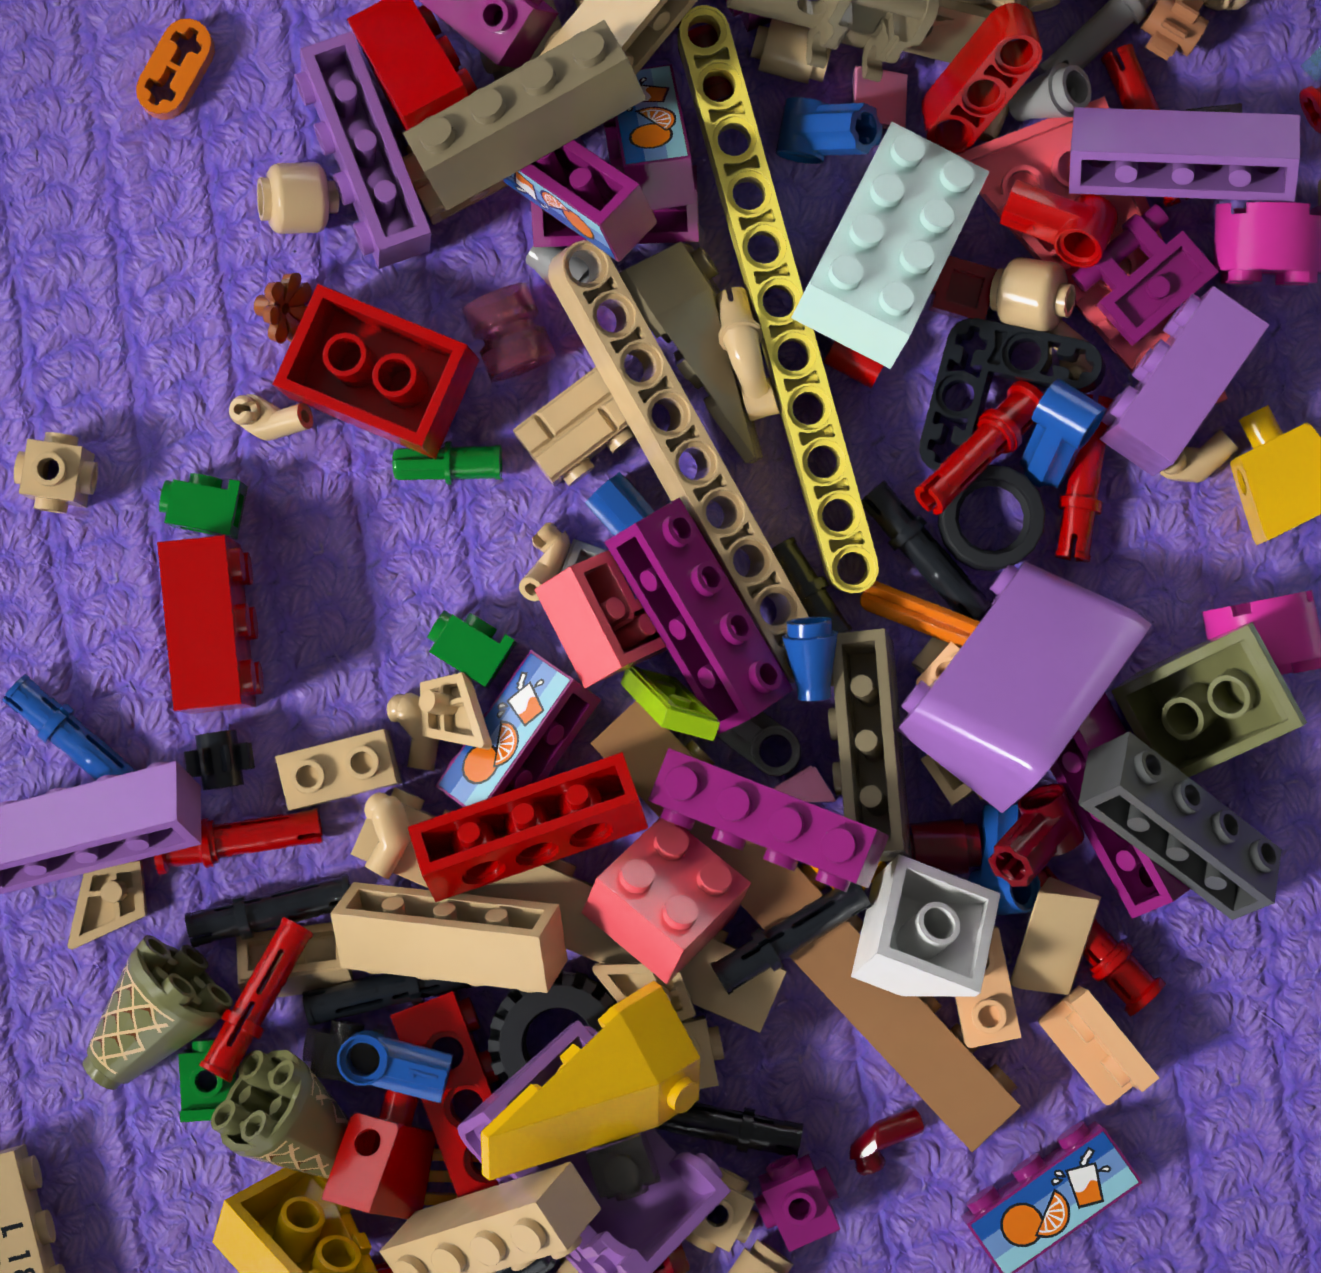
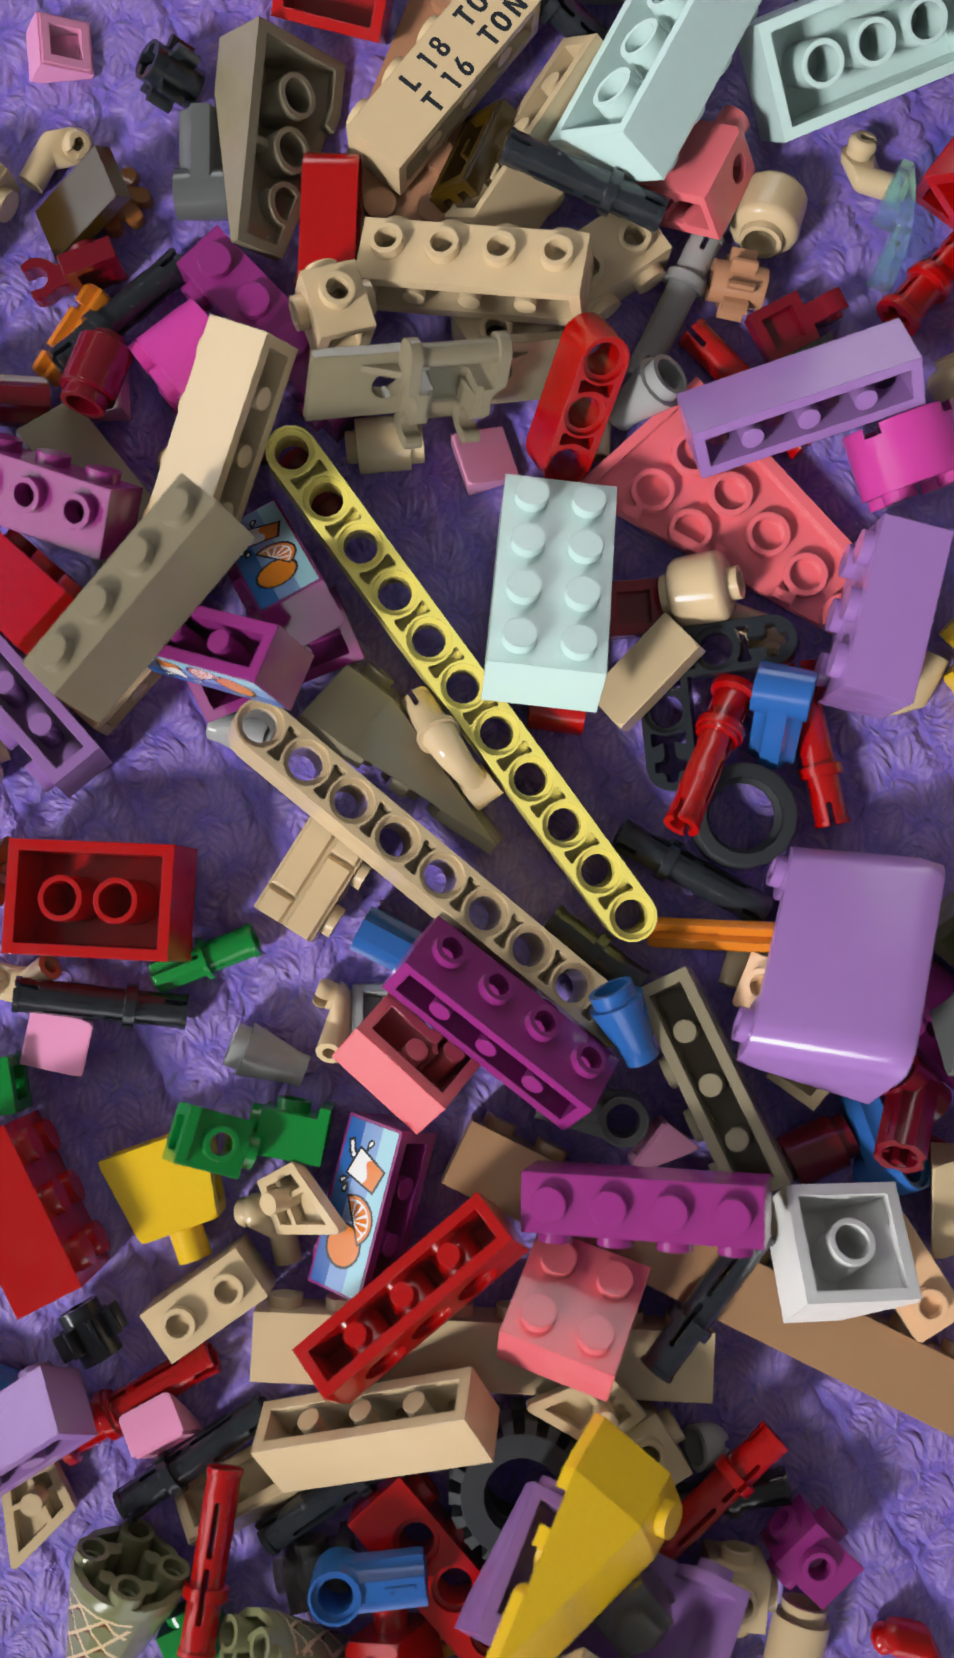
camera: 20 degrees left, 0 degrees up
tan arm [364,792,411,879] -> none
clear pink wheel [462,283,556,382] -> none
lime tile [621,666,720,741] -> none
blue piece [776,97,883,164] -> none
dark red arm [849,1107,924,1176] -> none
red piece [999,179,1118,268] -> none
magenta plate [1071,204,1219,346] -> none
none -> black pin [11,975,189,1030]
none -> bright pink slope [19,1013,94,1077]
none -> yellow torso [98,1133,226,1265]
none -> bright pink slope [119,1392,202,1459]
none -> green brick [162,1101,260,1180]
none -> light grey cone [222,1022,311,1087]
none -> tan slope [598,612,706,732]
none -> red pin [659,1420,789,1561]
none -> light grey hinge [682,1421,730,1473]
none -> dark red plate [744,287,849,364]

